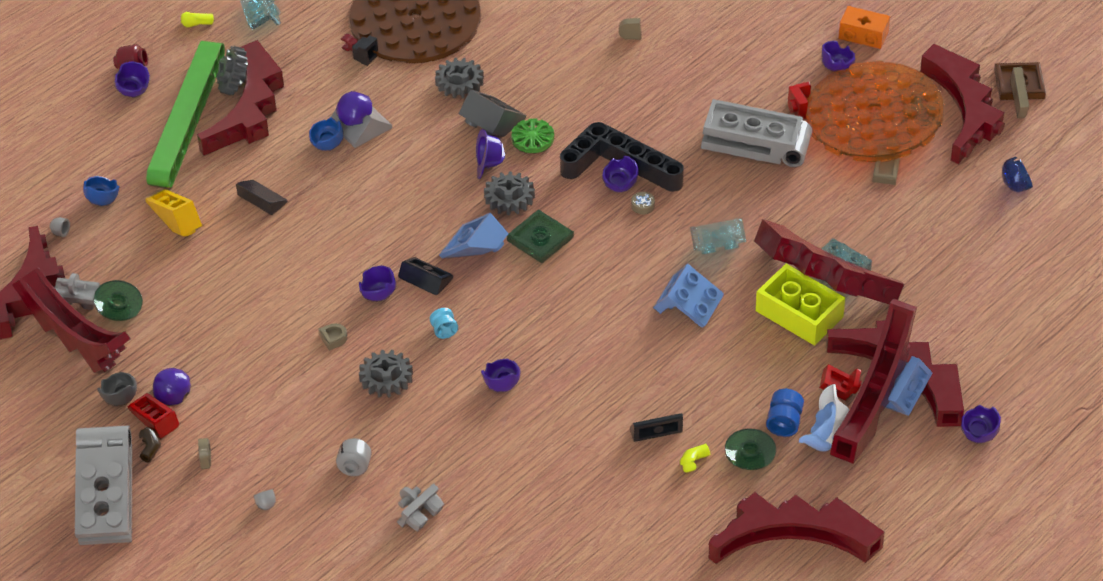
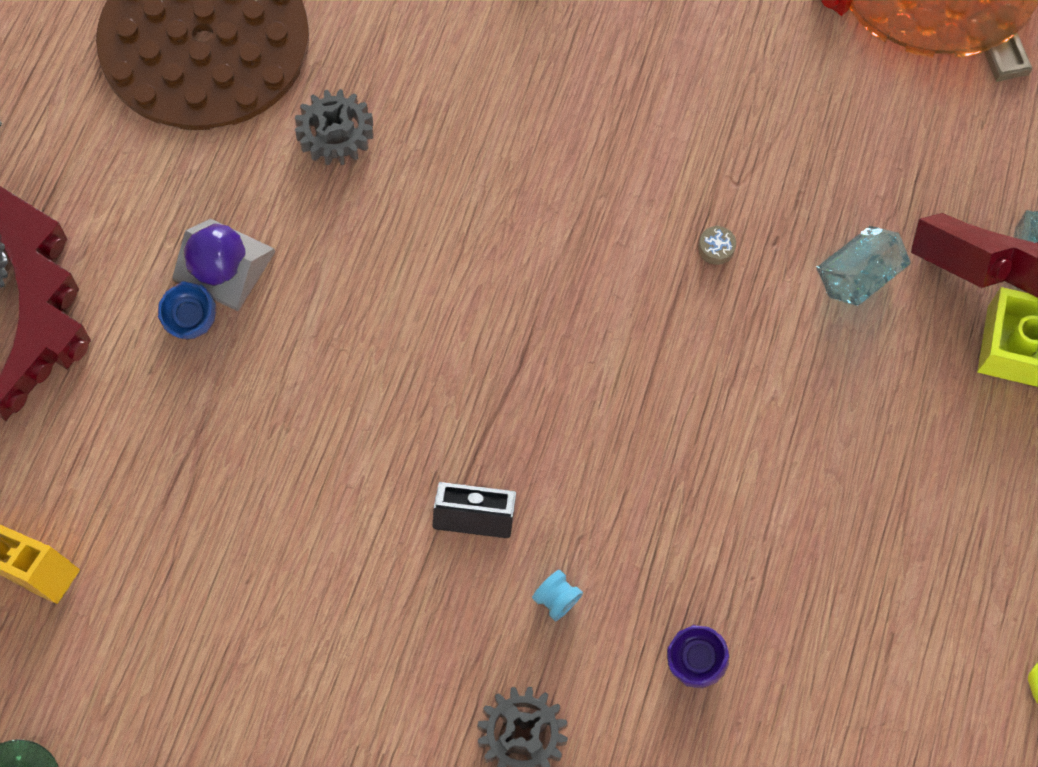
camera: 30 degrees left, 20 degrees up
black slope [236,179,287,215] -> none
dark tan tile [318,323,347,351] -> none
black piece [341,33,379,66] -> none
dark purple hair [359,265,396,302] -> none
medium blue slope [439,213,509,258] -> none
dark grey slope [458,90,527,137] -> none
dark purple piece [476,129,505,179] -> none
dark grey gear [484,171,535,215] -> none
clear green plate [507,209,574,263] -> none
bright green wheel [511,118,554,153] -> none
black beam [560,122,684,192] -> none
dark purple hair [602,156,638,192] -> none
black slope [630,413,683,442] -> none
medium blue bracket [653,263,724,327] -> none
light grey hinge [701,99,812,167] -> none

